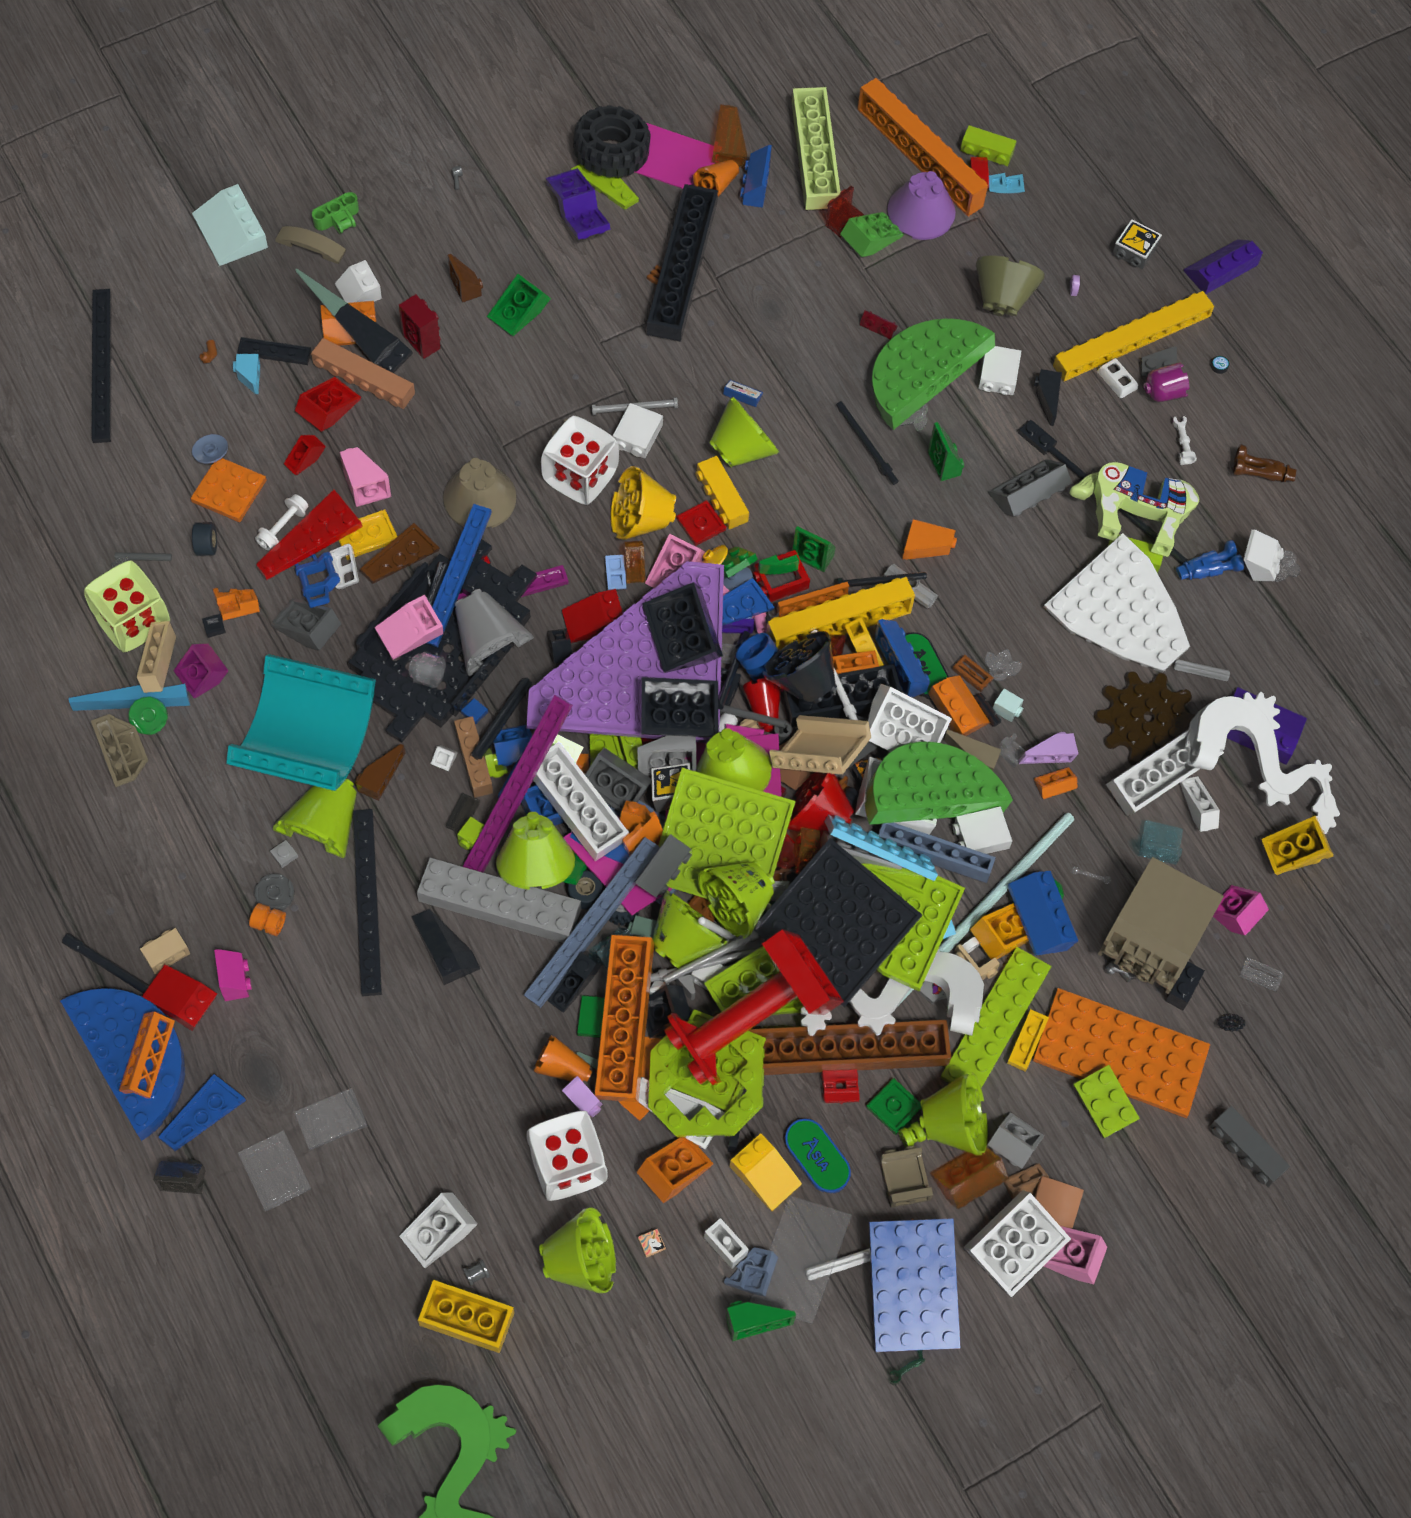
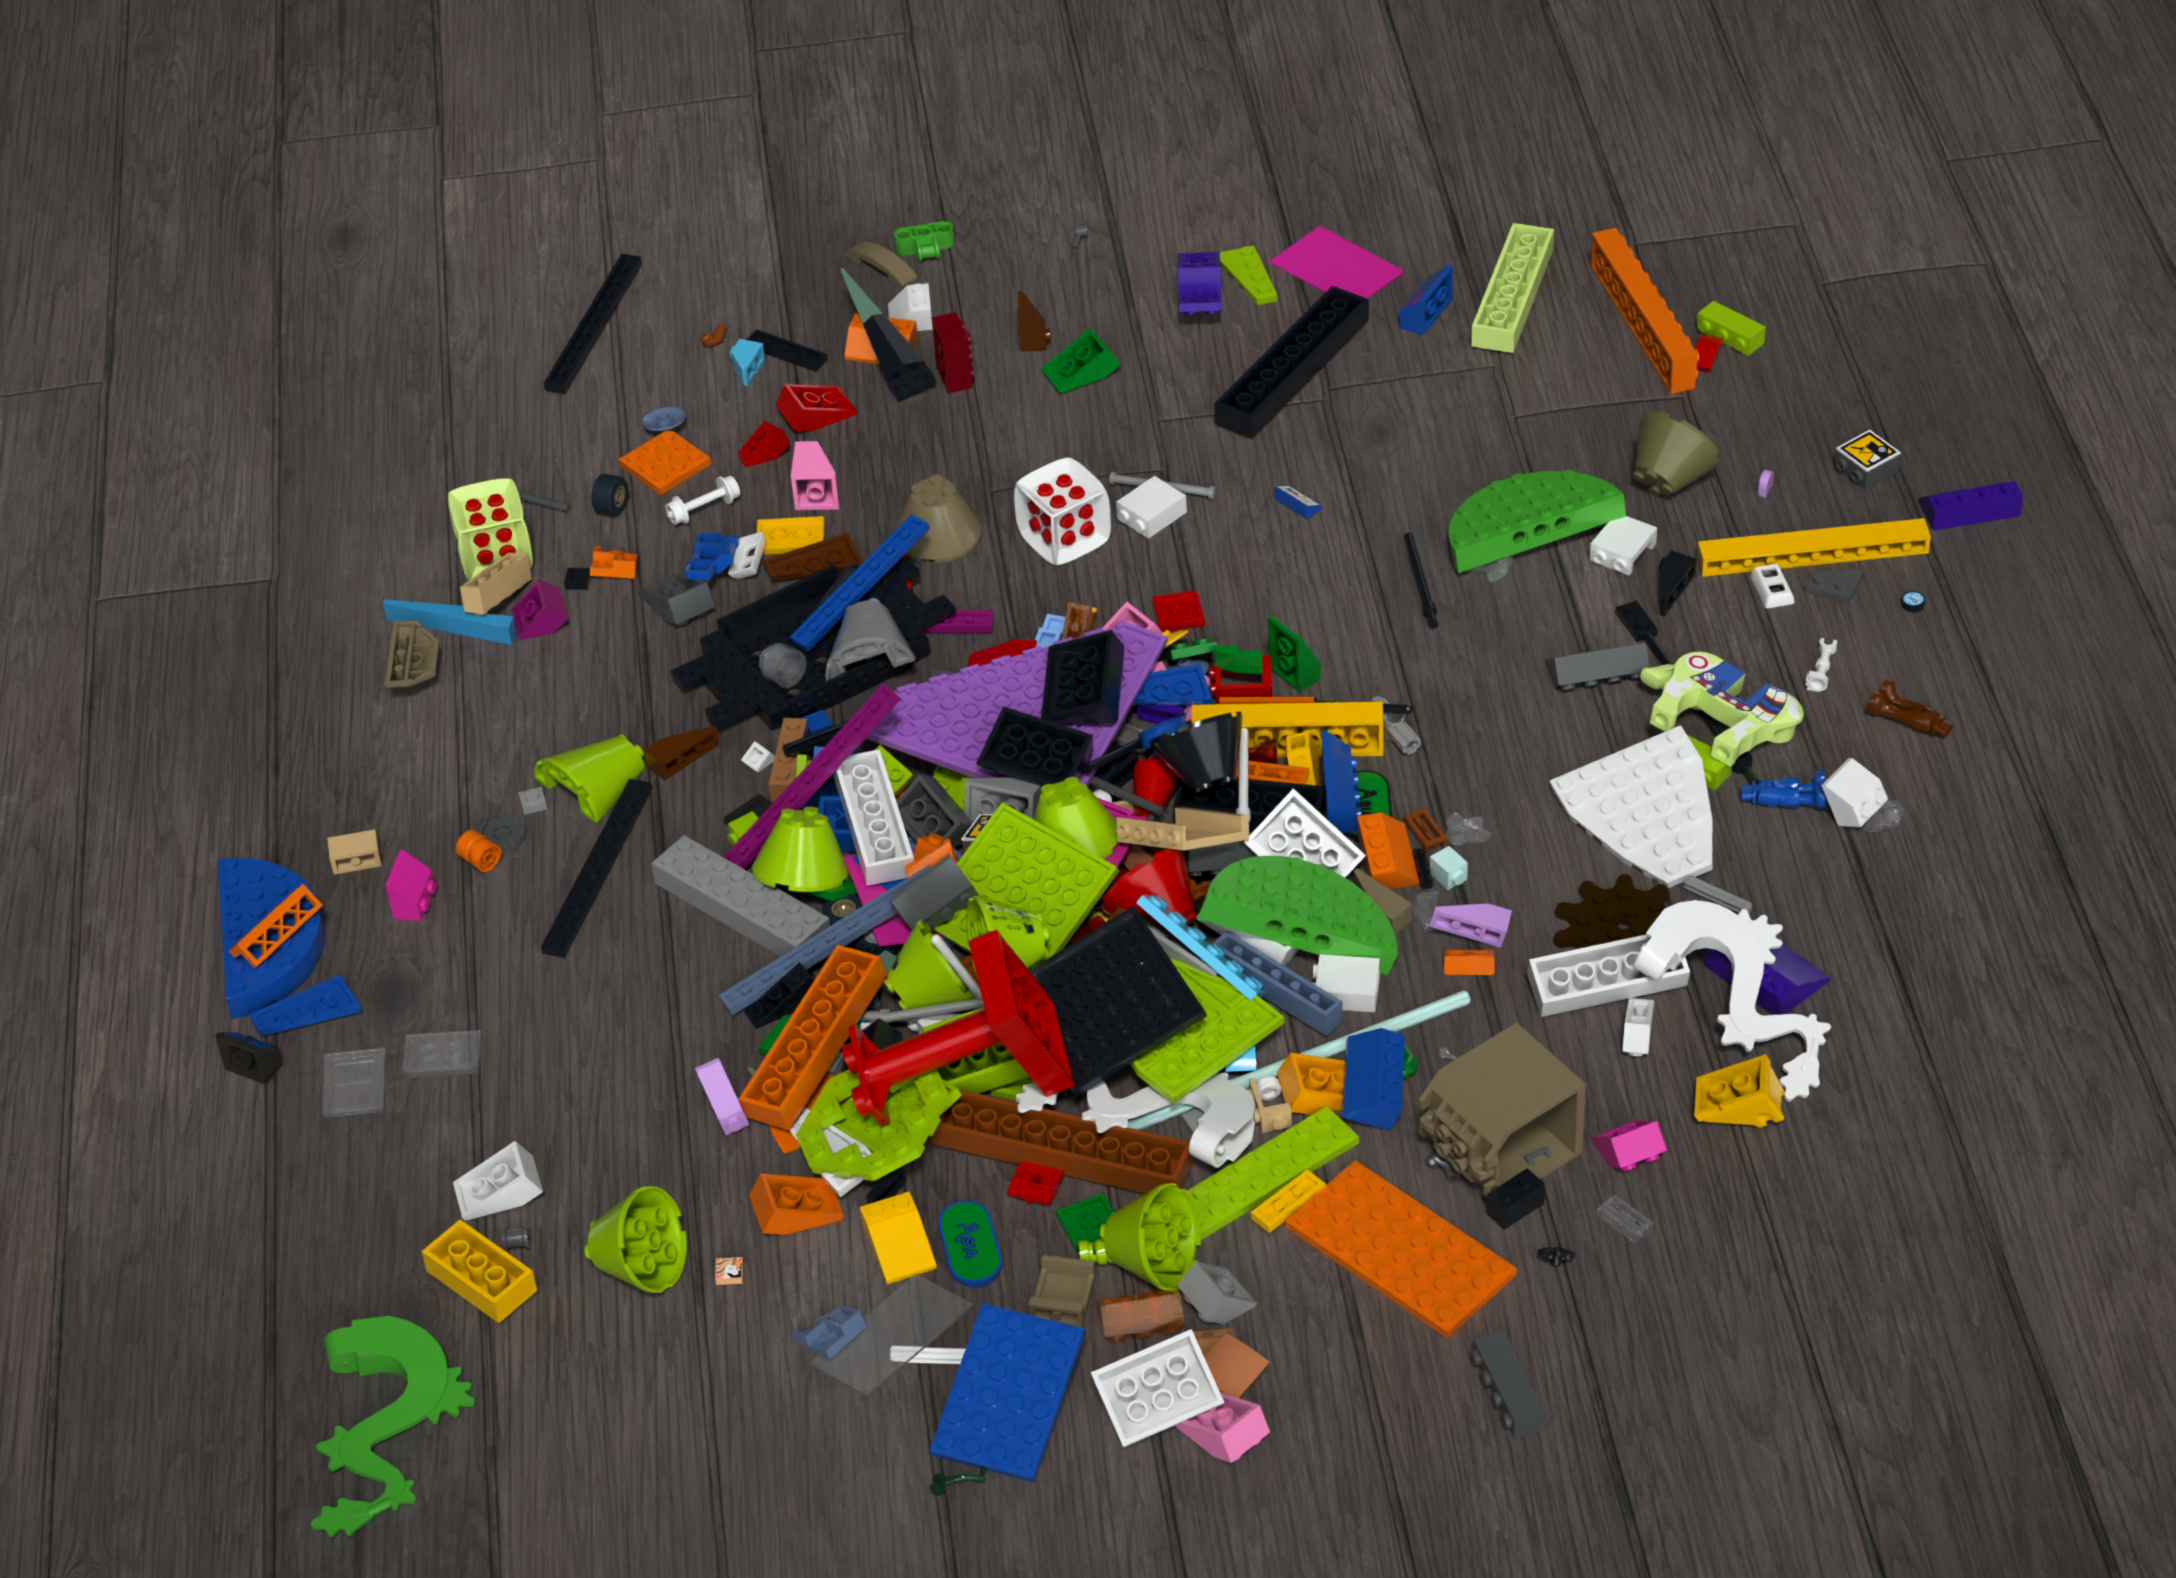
camera: 30 degrees right, 20 degrees down
black piece [62,933,150,994] -> none
green tile [129,696,168,735] -> none
red slope [142,965,217,1031] -> none
light aqua slope [192,184,268,266] -> none
teal panel [226,654,376,791] -> none
red wing [256,489,363,580] -> none
nougat brick [311,338,415,409] -> none
bright pink slope [375,595,443,660] -> none
black wedge [412,909,480,985] -> none
white piece [527,1111,608,1201] -> none
orange cone [533,1035,592,1082] -> none
black tyre [573,105,651,178] -> none
yellow cone [611,466,676,540] -> none
light grey slope [676,975,695,1001] -> none
orange cone [693,160,739,197] -> none
yellow brick [695,456,749,529] -> none
white brick [704,1218,749,1269] -> none
lime cone [710,396,780,468] -> none
clear orange slope [712,104,747,168] -> none
green slope [725,1301,796,1342] -> none
clear red bracket [825,186,864,238] -> none
bright green slope [841,212,904,257] -> none
dark red hinge [860,310,898,340] -> none
medium lavender cone [887,171,956,240] -> none
orange slope [902,519,957,560] -> none
green slope [928,422,964,481] -> none
medium azure slope [989,173,1025,193] -> none
lime plate [1073,1065,1140,1139] -> none
clear light blue bracket [1138,820,1183,865] -> none
magenta cylinder [1144,362,1189,402] -> none

